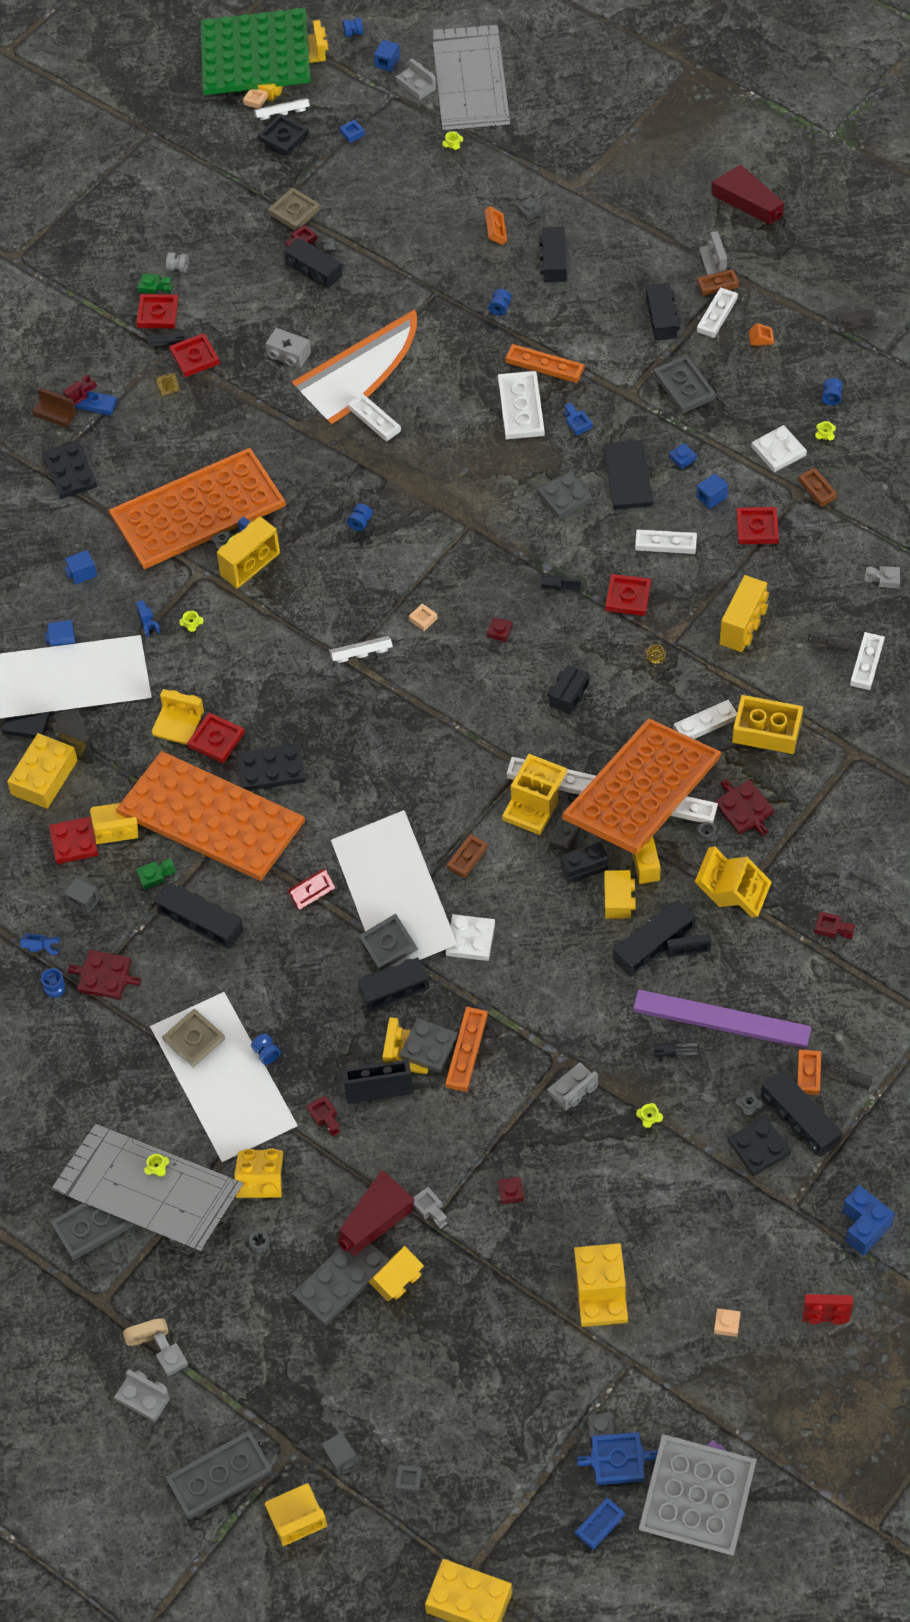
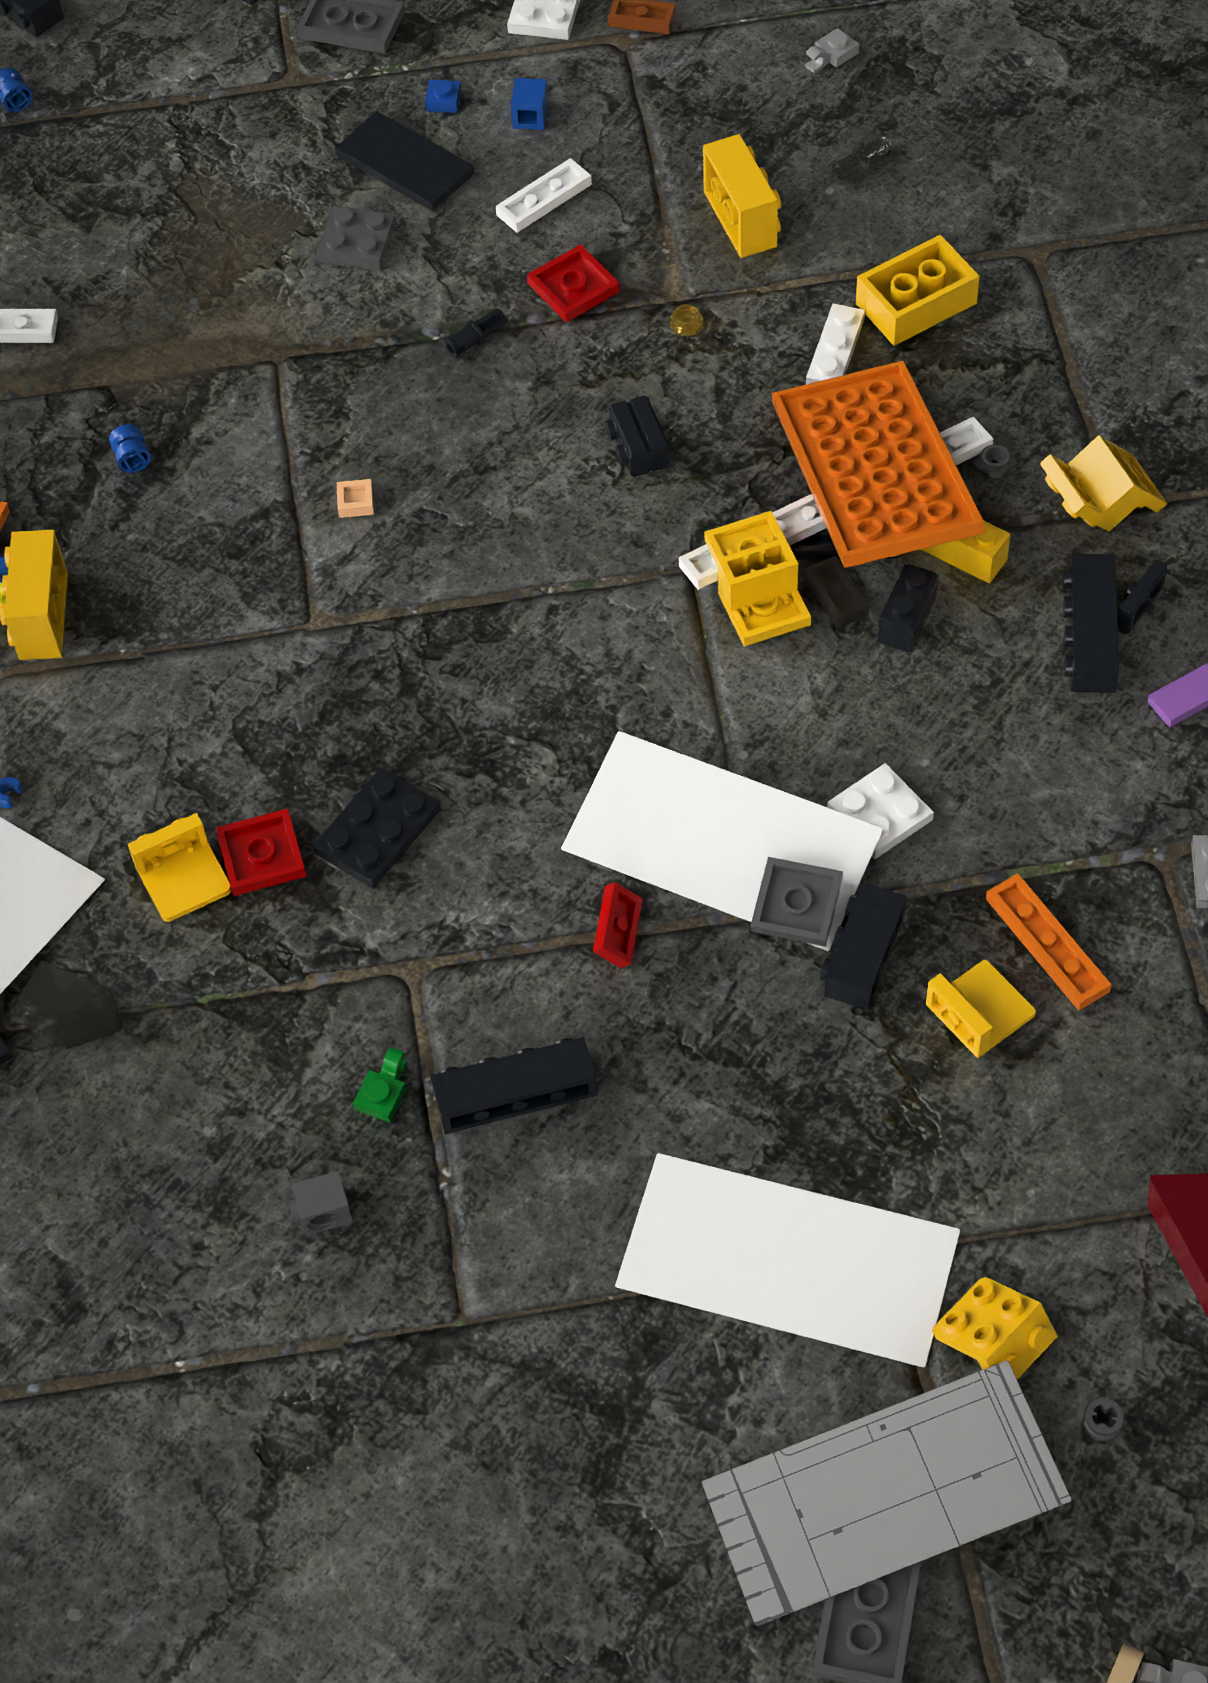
camera: 45 degrees left, 0 degrees up
yellow brick [7,733,78,809] -> none
blue plate [20,933,60,955] -> none
blue wheel [41,968,66,998] -> none
red plate [49,816,98,864] -> none
dark red plate [68,950,142,1000] -> none
yellow bracket [90,803,138,844] -> none
orange plate [116,751,305,881] -> none
neon yellow plate [144,1154,169,1177] -> none
dark tan plate [162,1008,225,1067] -> none
neon yellow plate [179,611,204,632] -> none
blue wheel [251,1033,281,1065] -> none
dark red plate [306,1095,341,1137] -> none
white plate [329,636,393,663] -> none
black brick [342,1059,414,1103] -> none
dark grey plate [399,1018,458,1073] -> none
dark orange plate [447,834,488,879] -> none
dark red plate [487,617,513,642] -> none
white plate [498,371,545,439] -> none
orange plate [505,344,584,383] -> none
blue plate [564,402,593,436] -> none
yellow brick [604,870,636,919] -> none
dark red plate [715,779,774,837] -> none
red plate [736,507,779,544] -> none
white plate [850,632,885,690] -> none

